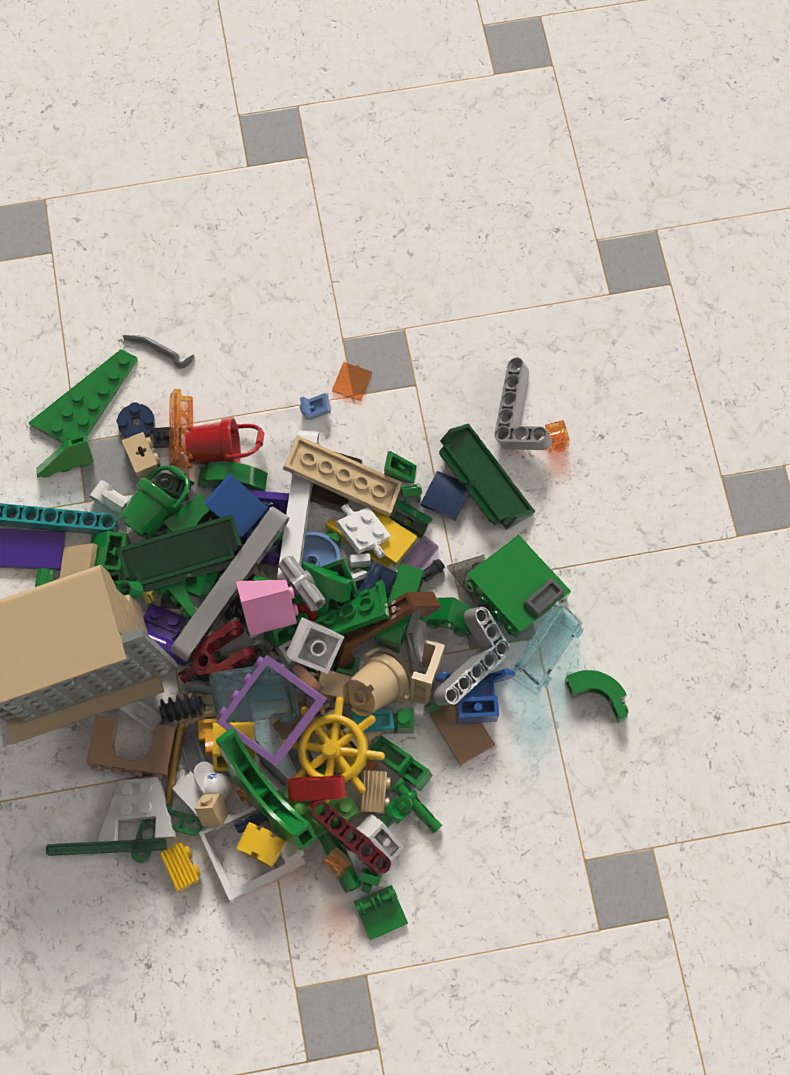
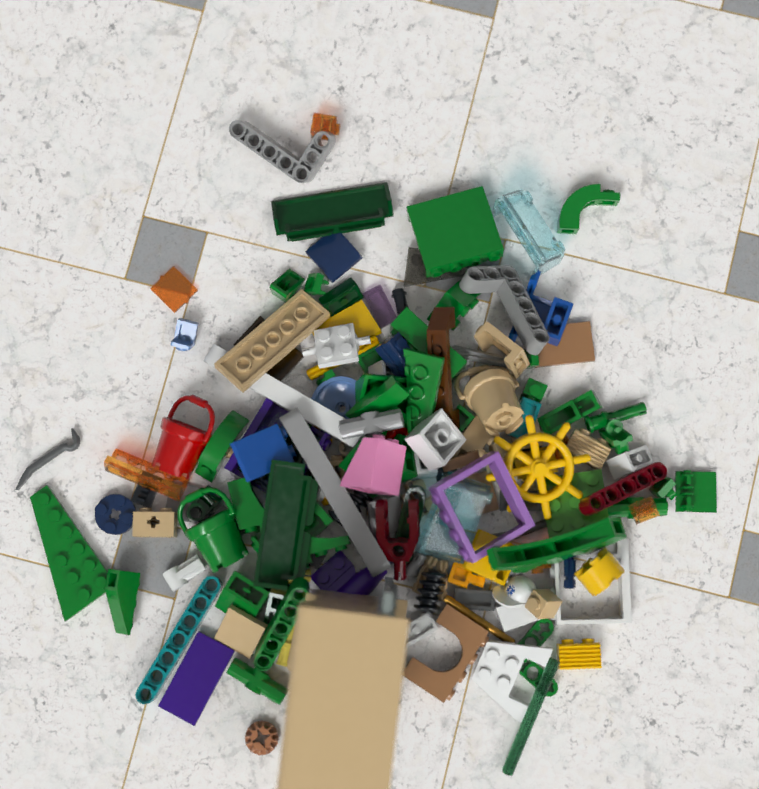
camera: 65 degrees left, 10 degrees up
red beam [287,775,347,801] -> none
white tile [350,553,371,568] -> none
dark grey tile [523,578,566,618] -> none

